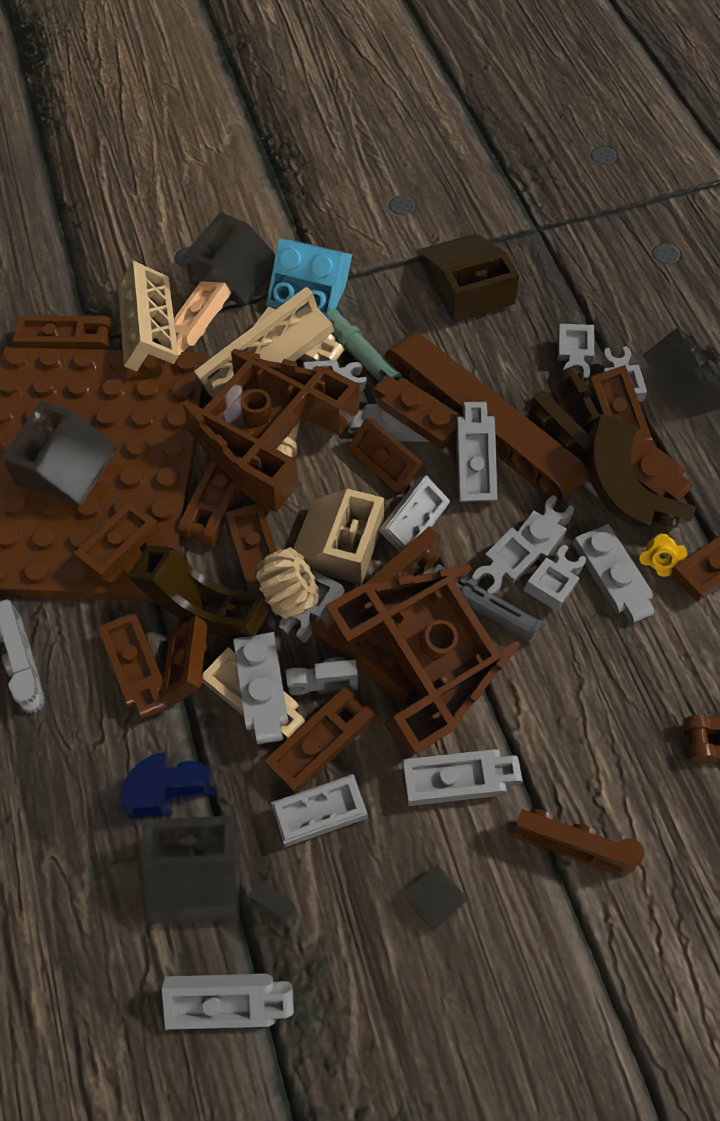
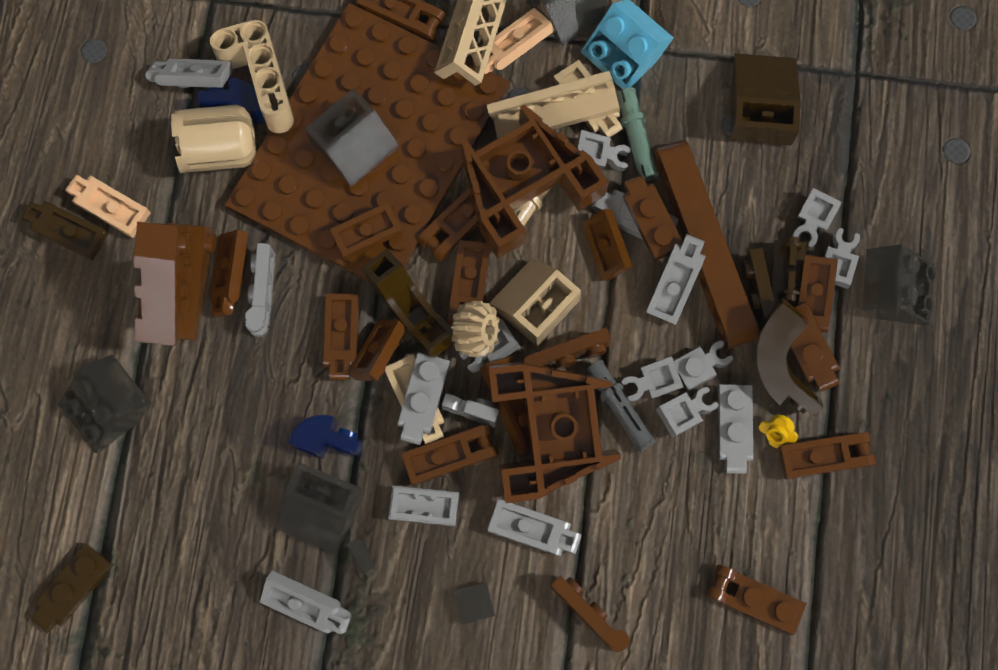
camera: 25 degrees right, 15 degrees up
light grey plate [378,475,450,552] -> none

